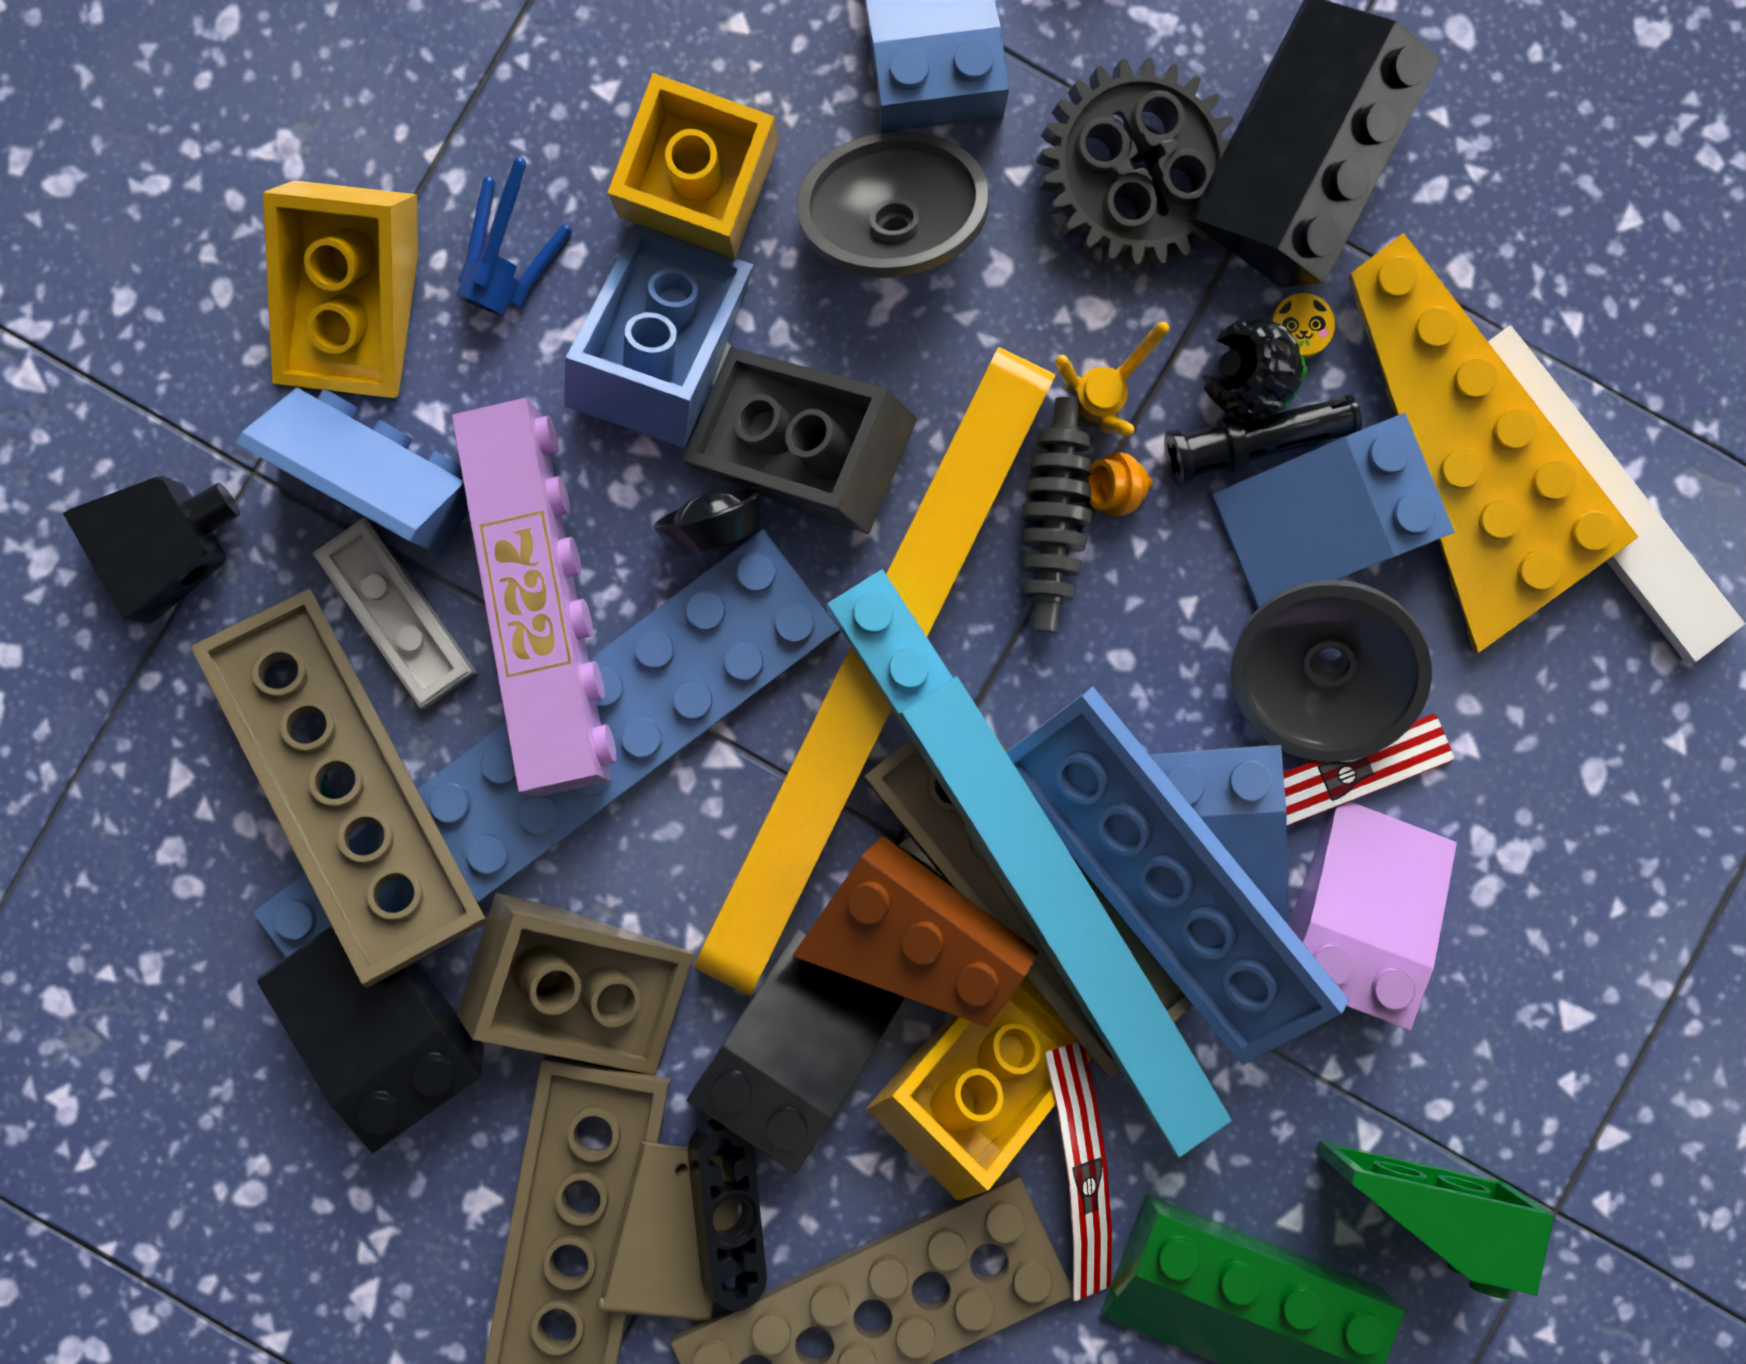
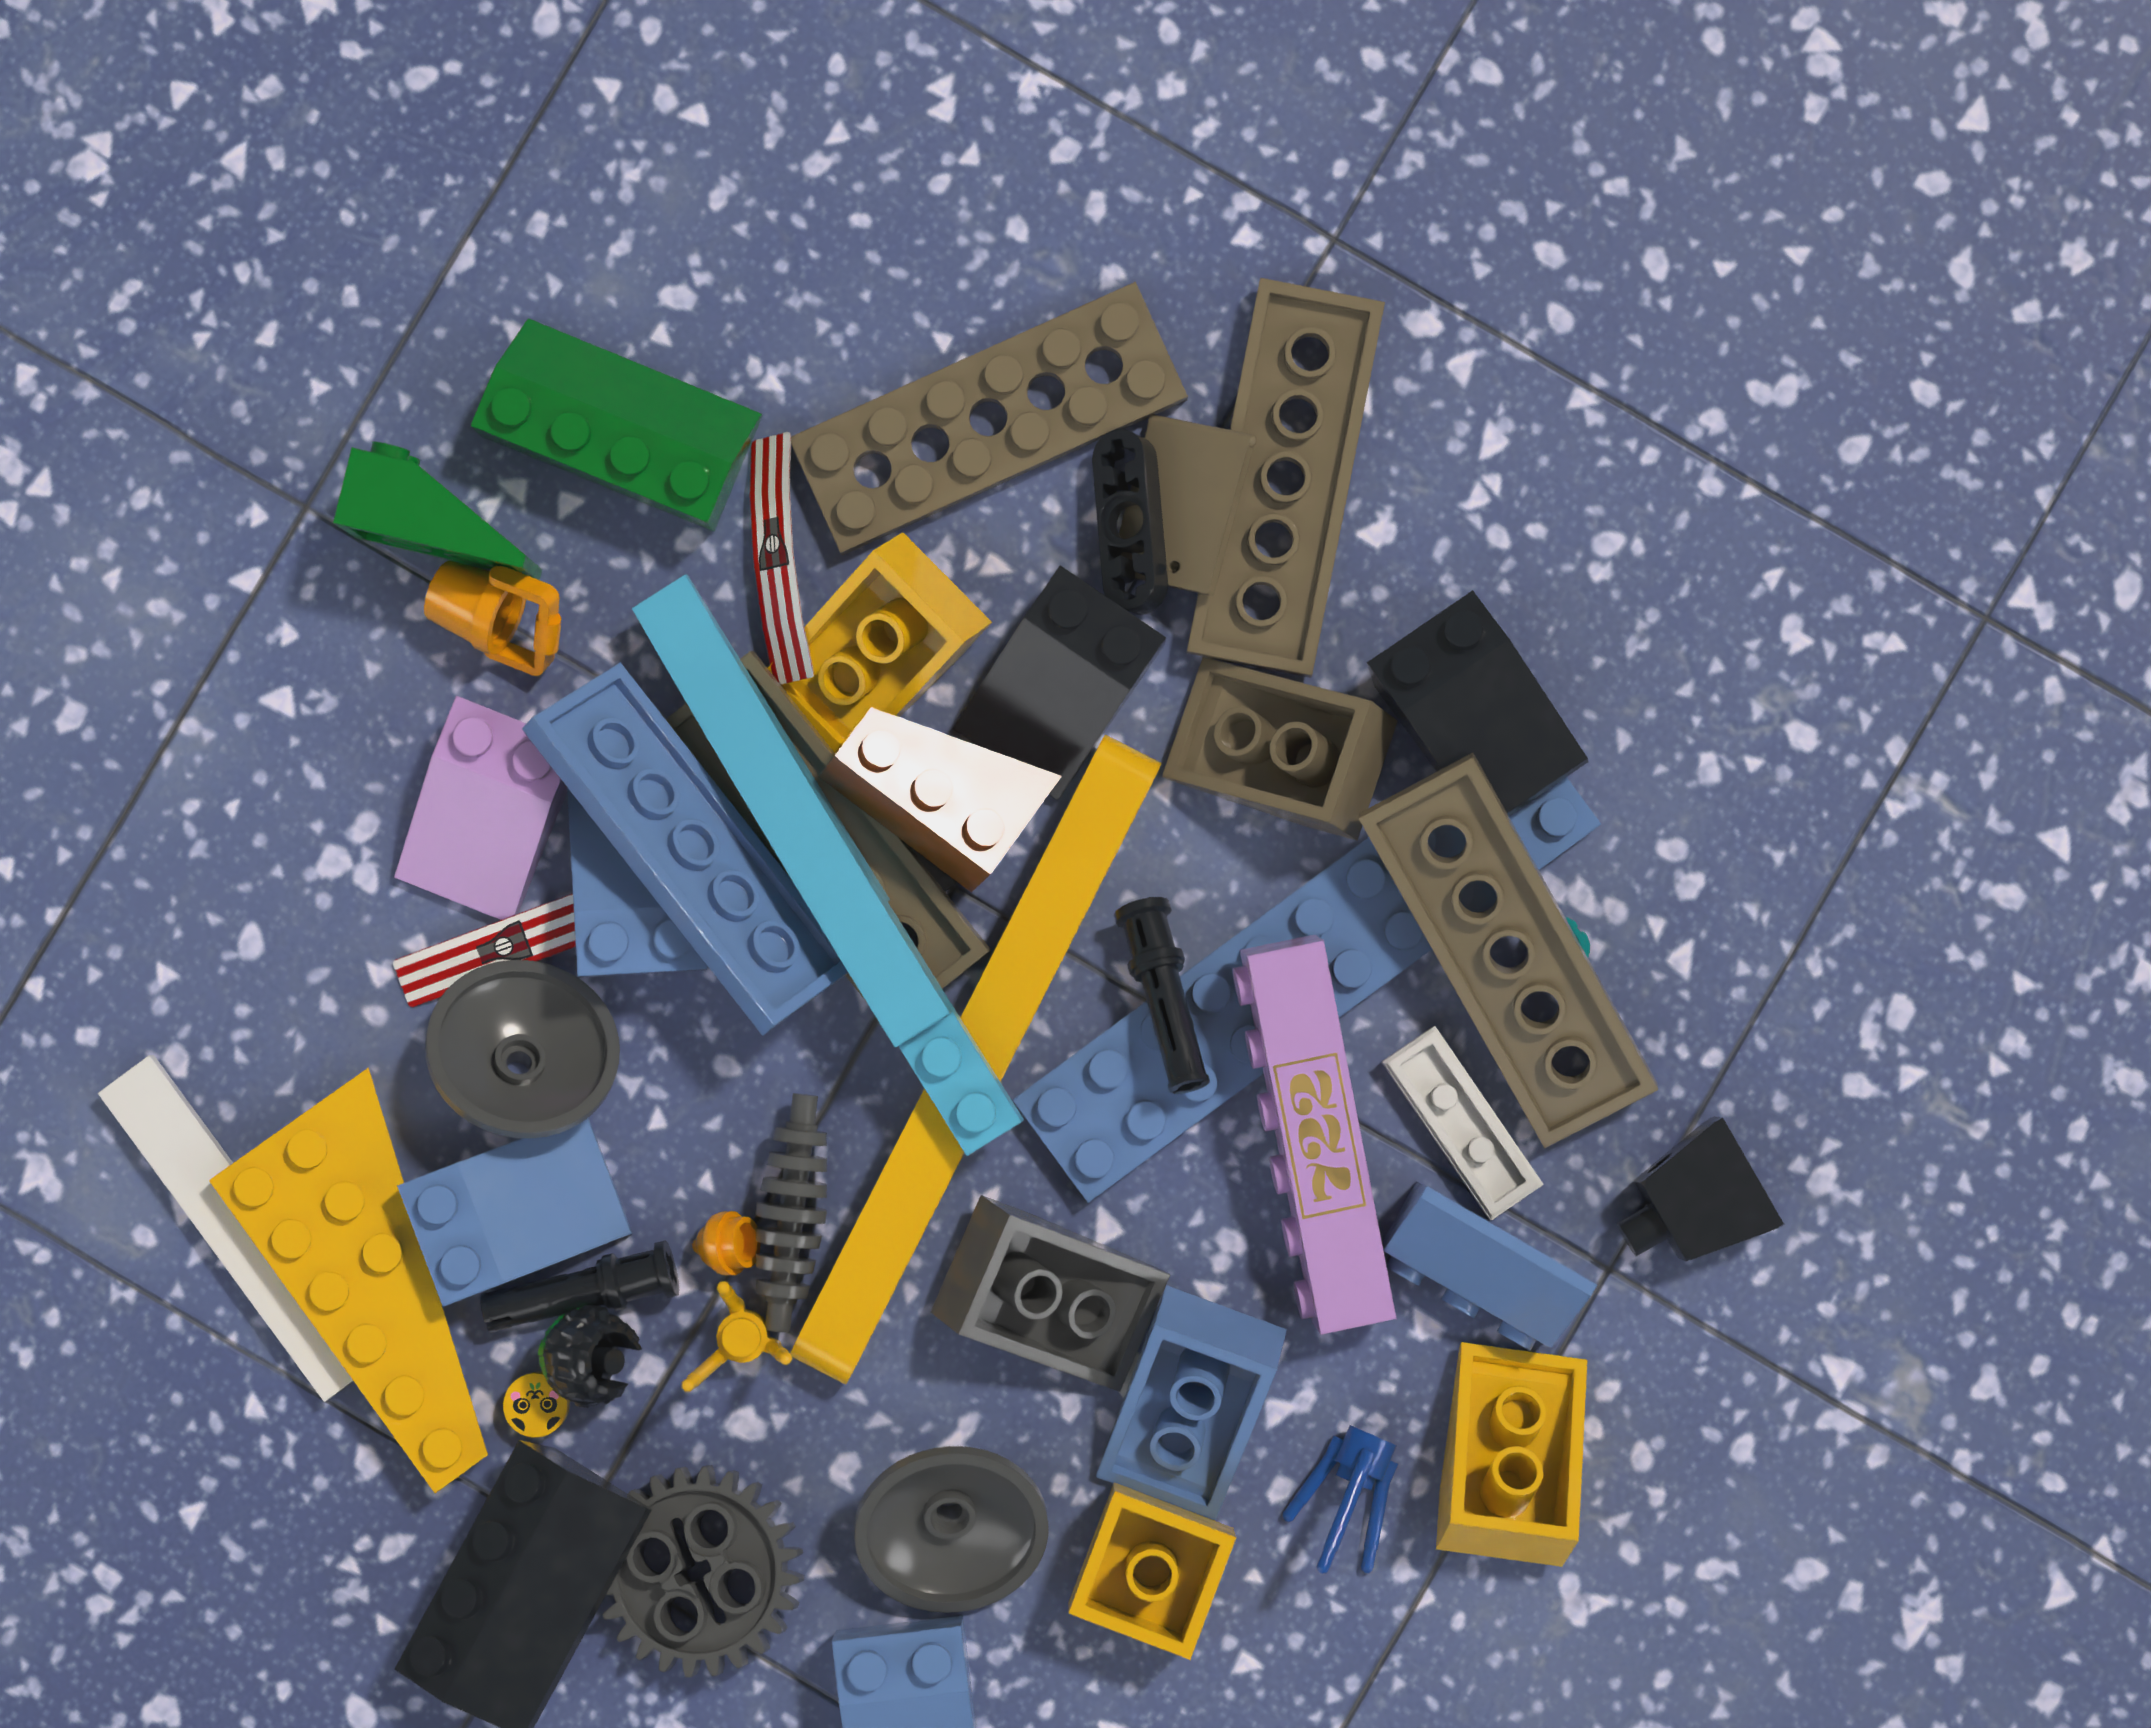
camera: 170 degrees left, 0 degrees up
black hat [654,489,760,556] -> none
none -> light orange piece [424,560,561,676]
none -> black pin [1114,897,1210,1094]

